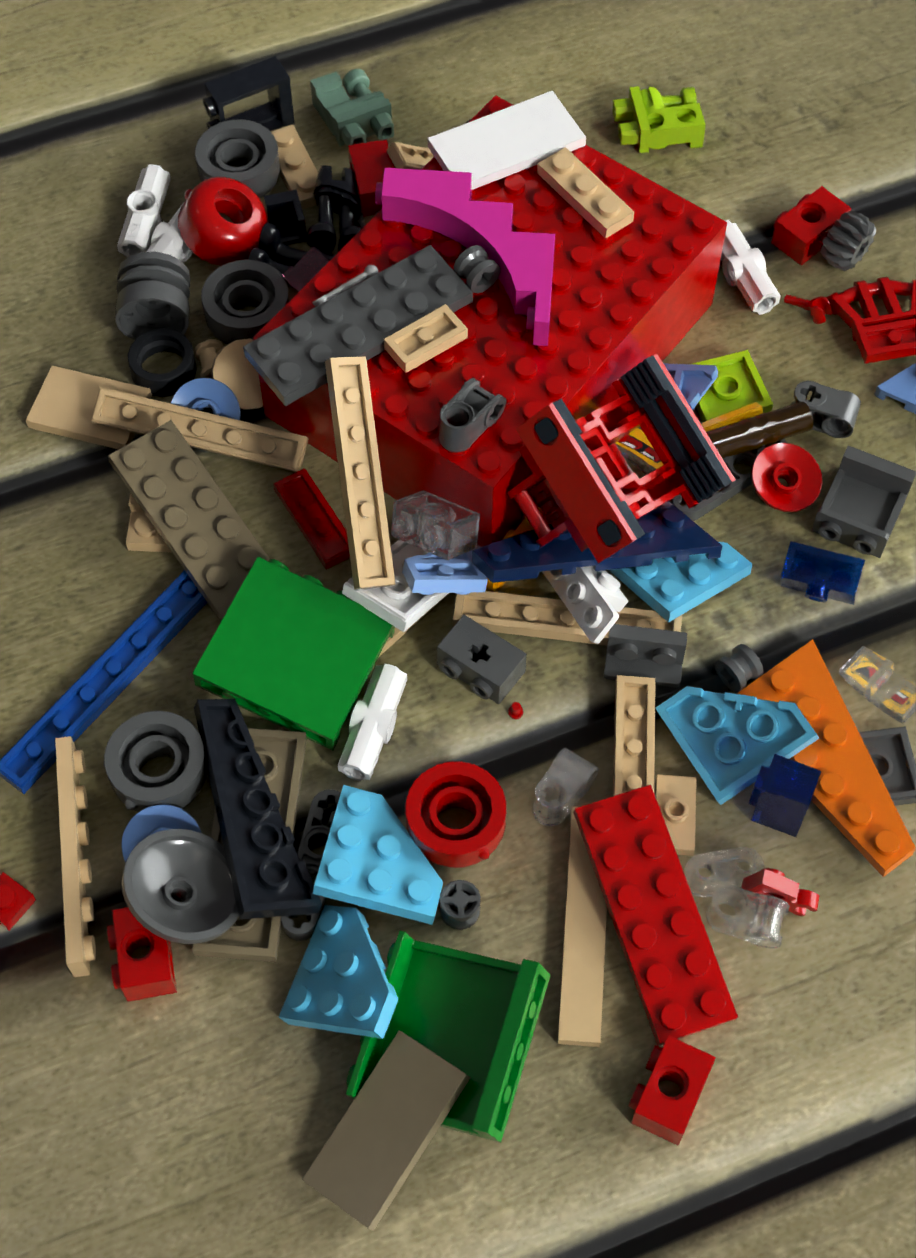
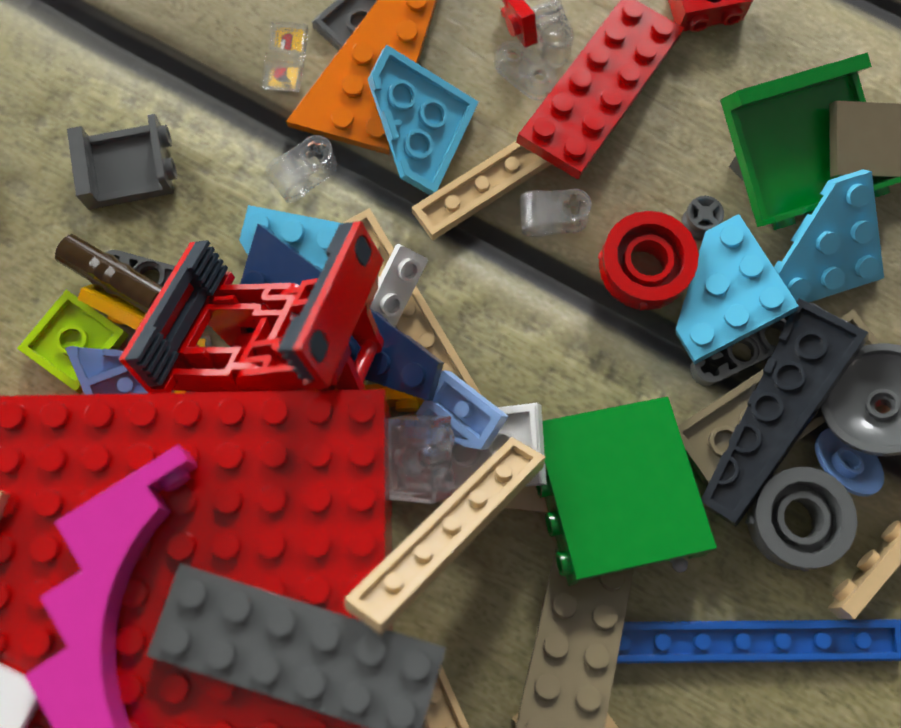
camera: 130 degrees left, 15 degrees up
red tile [273,468,350,570] -> none
light grey hinge [312,265,379,307] -> none
white piece [337,663,407,781] -> none
tan plate [384,304,468,373] -> none
dark grey brick [437,614,527,704] -> none
dark grey piece [439,378,507,452] -> none
dark grey wheel [454,245,501,293] -> none
red piece [508,702,524,719] -> none
tan tile [558,806,607,1047] -> none
dark grey bracket [604,624,688,688] -> none
tan plate [655,774,697,856] -> none
dark grey wheel [715,644,764,692] -> none
clear blue brick [748,754,821,837] -> none
red dish [751,443,822,512] -> none
clear blue brick [780,541,865,605] -> none
dark grey piece [790,381,861,438] -> none
none -> clear piece [265,135,337,203]

